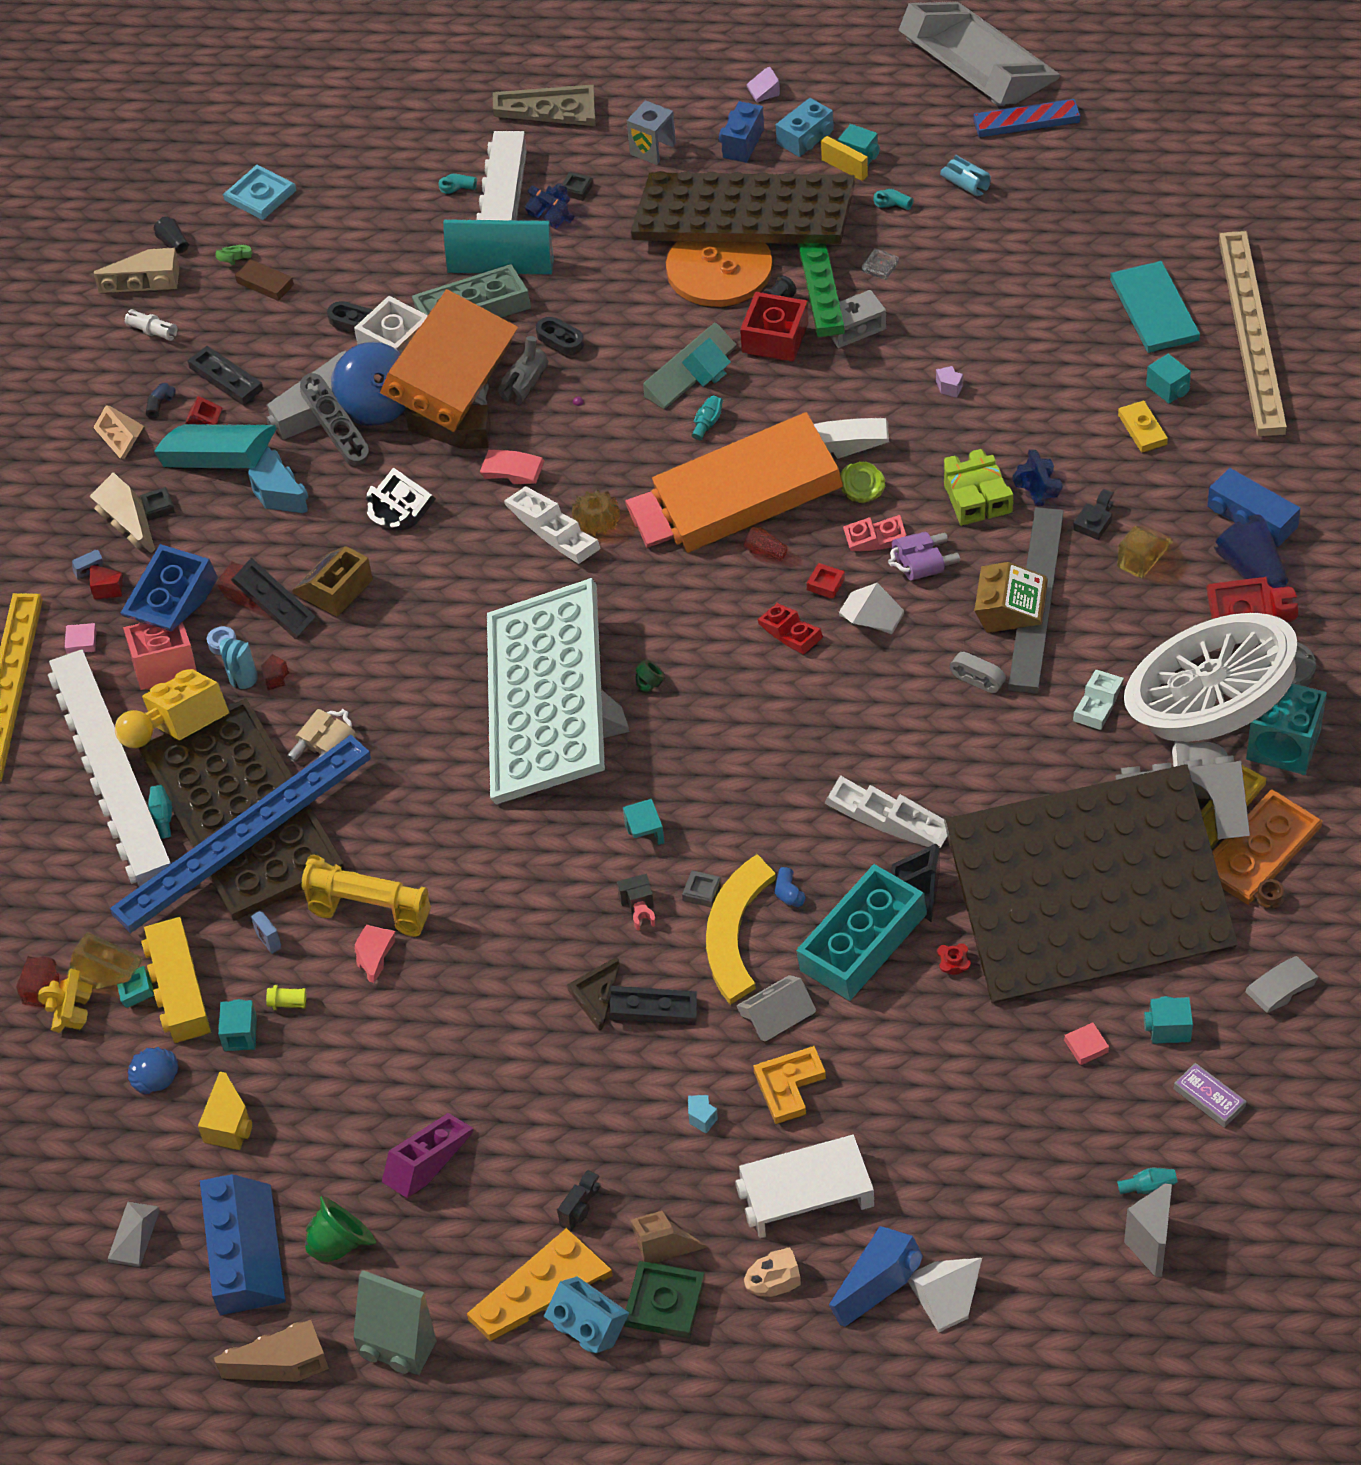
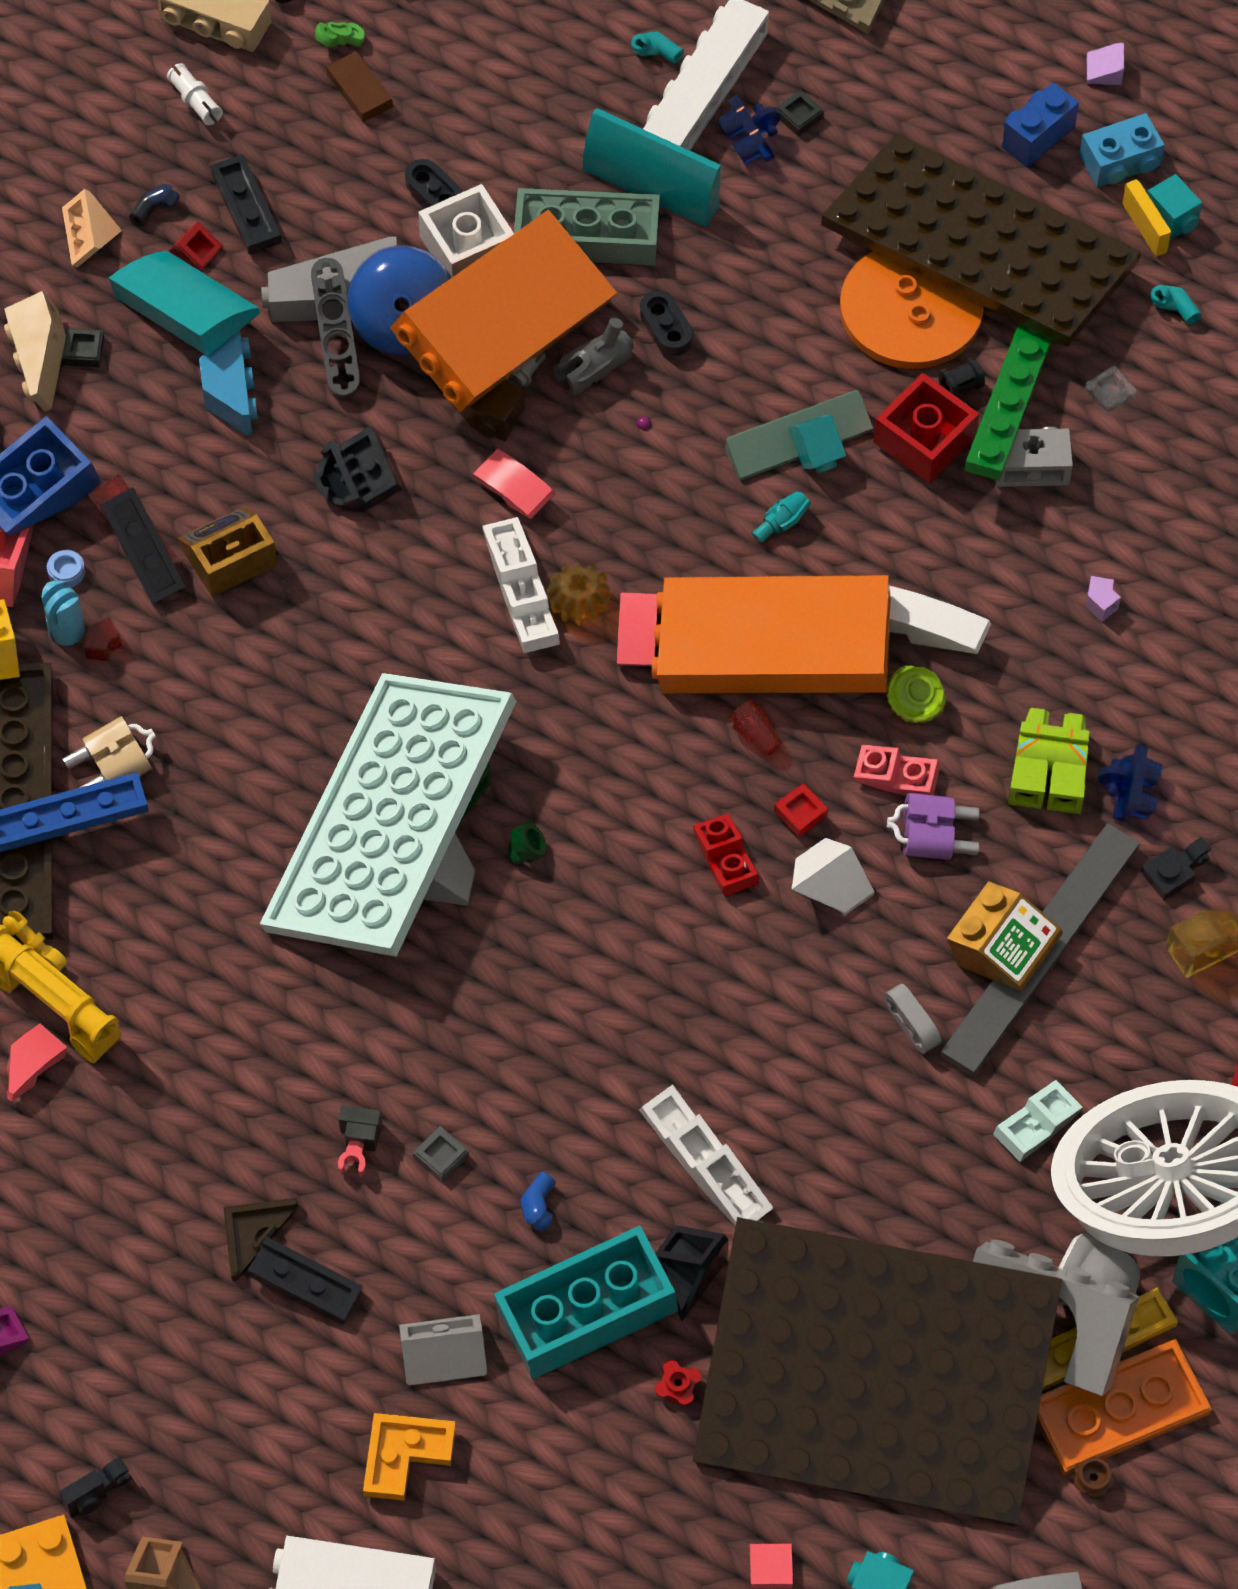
camera: 20 degrees right, 10 degrees up
teal panel [623,799,664,845] -> none
piece [627,100,676,165] -> none
medium azure piece [688,1095,718,1133] -> none
yellow tile [706,854,776,1005] -> none

